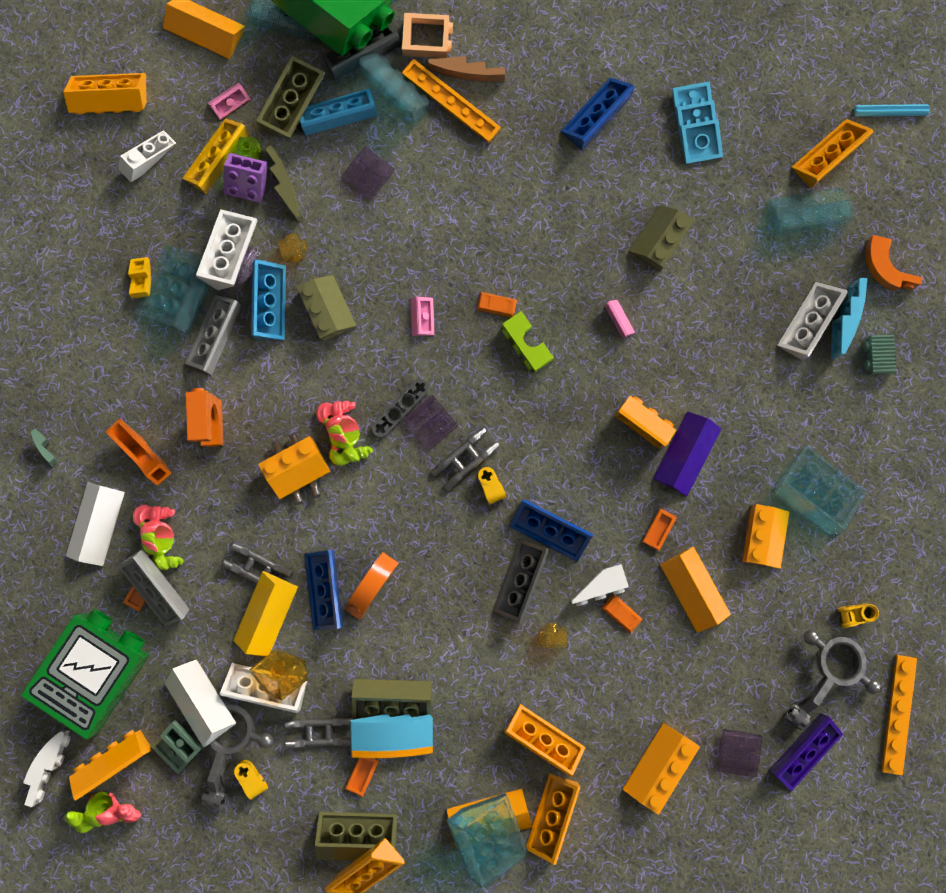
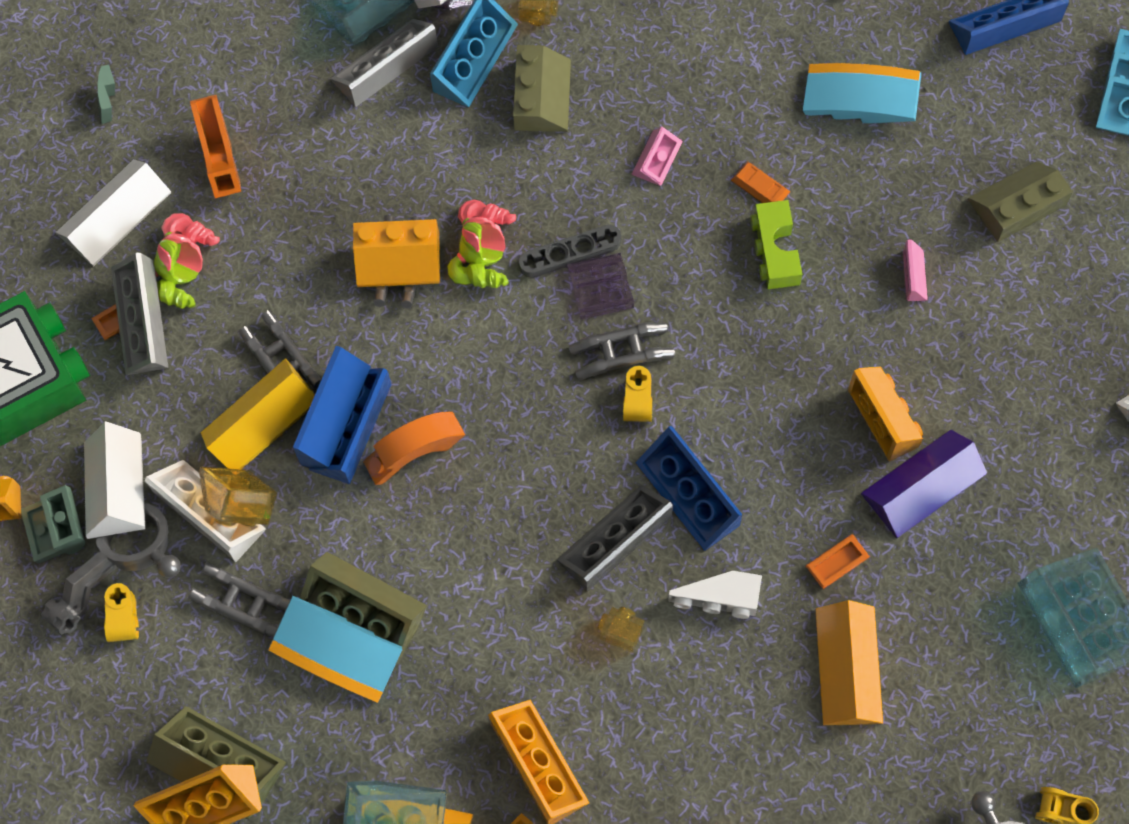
camera: 30 degrees right, 15 degrees down
orange arch [186,388,223,447] -> none
orange tile [345,758,379,797] -> none
orange tile [601,594,643,634] -> none
light orange slope [742,504,790,569] -> none
none -> blue slope [293,346,371,468]
none -> medium azure slope [803,63,921,123]

